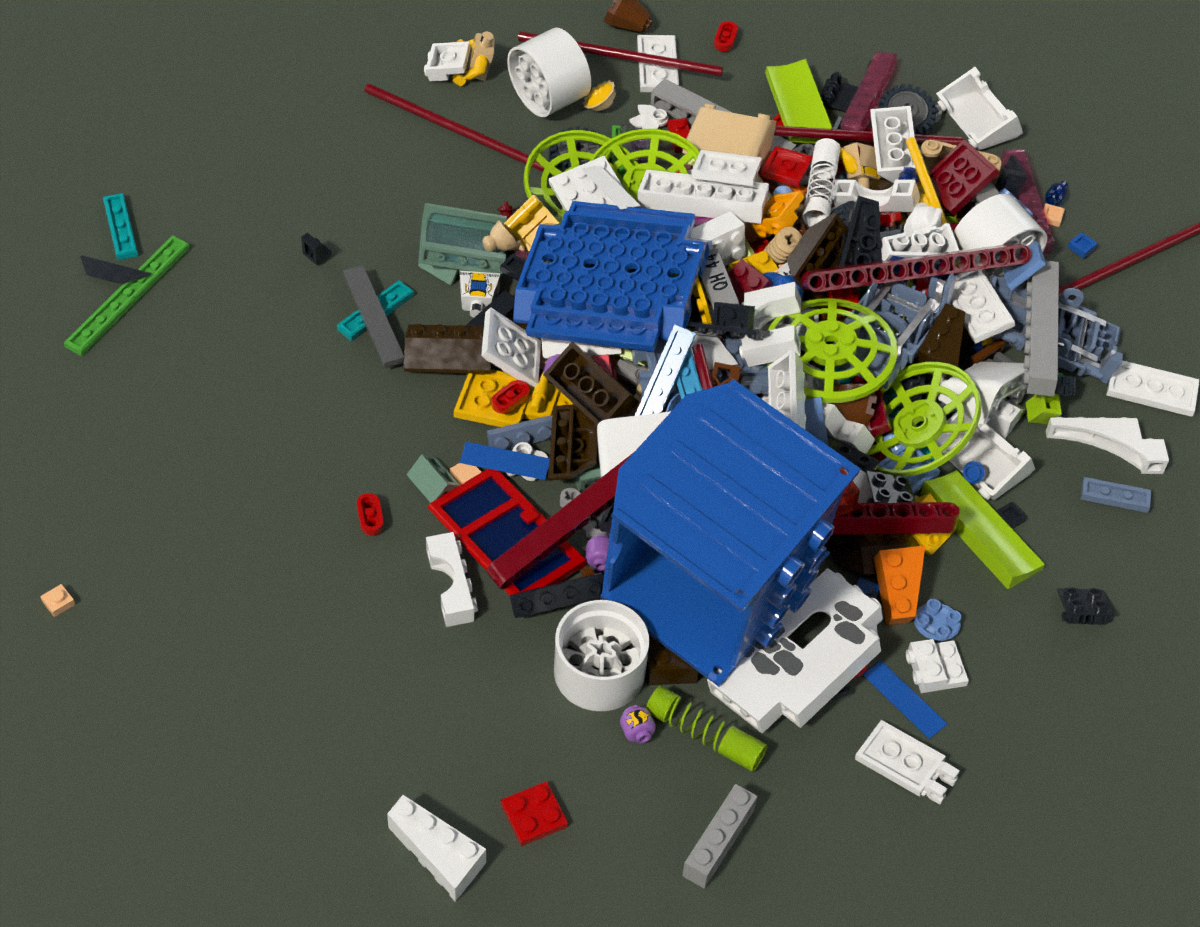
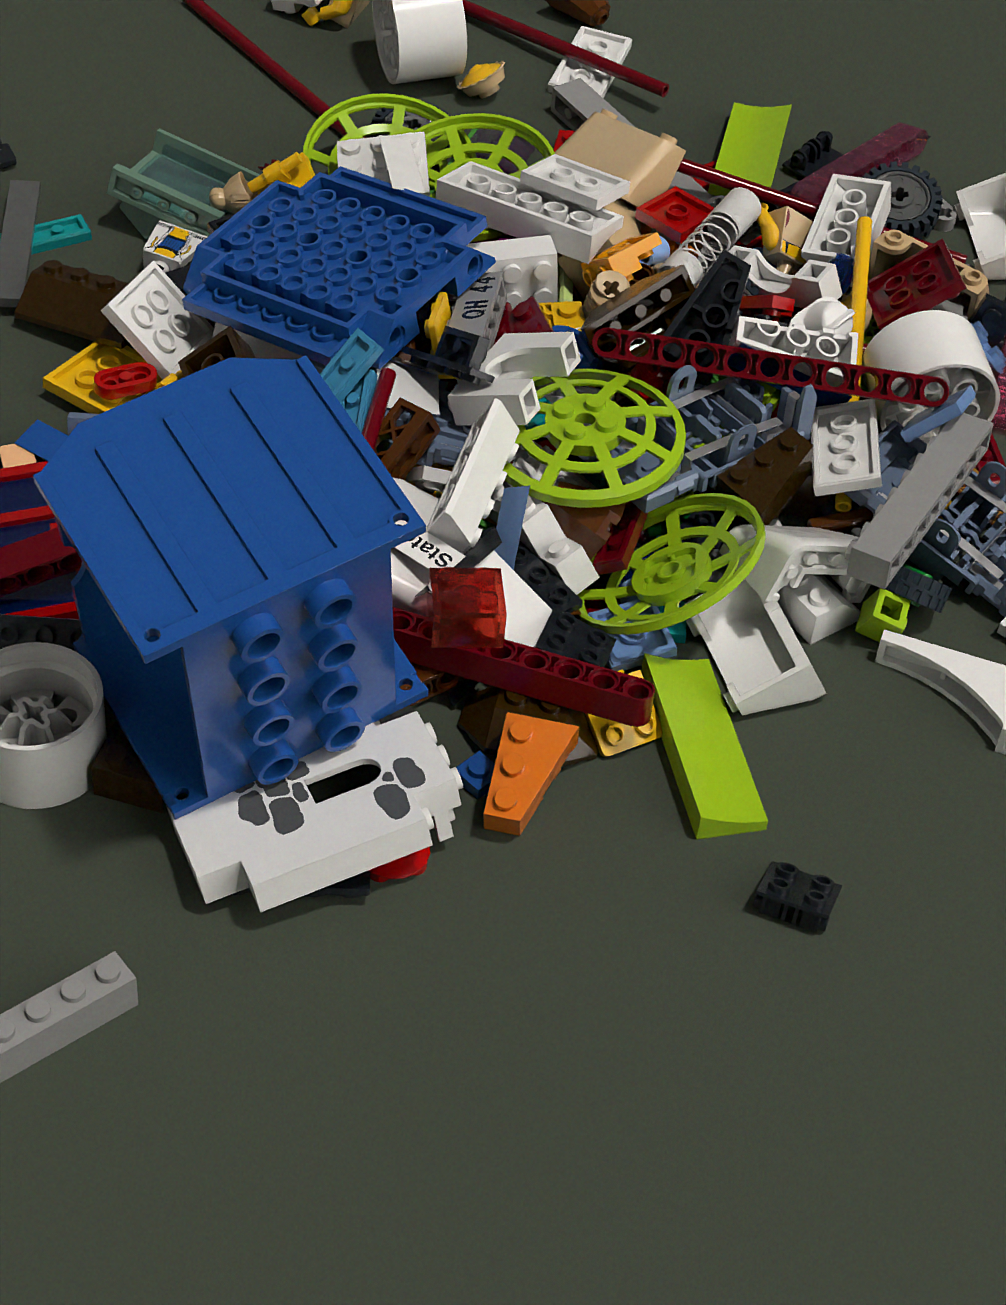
camera: 20 degrees right, 5 degrees down
medium lavender head [620,705,656,744] -> none
white plate [629,105,668,129] -> none
lime piece [646,685,767,772] -> none
red plate [714,21,738,52] -> none
white tile [855,720,960,804] -> none
blue sticker [862,660,947,739] -> none
white plate [906,639,969,693] -> none
medium blue dish [914,599,961,641] -> none
blue plate [963,461,985,484] -> none
black tile [996,502,1027,529] -> none
sand blue plate [1080,477,1151,513] -> none

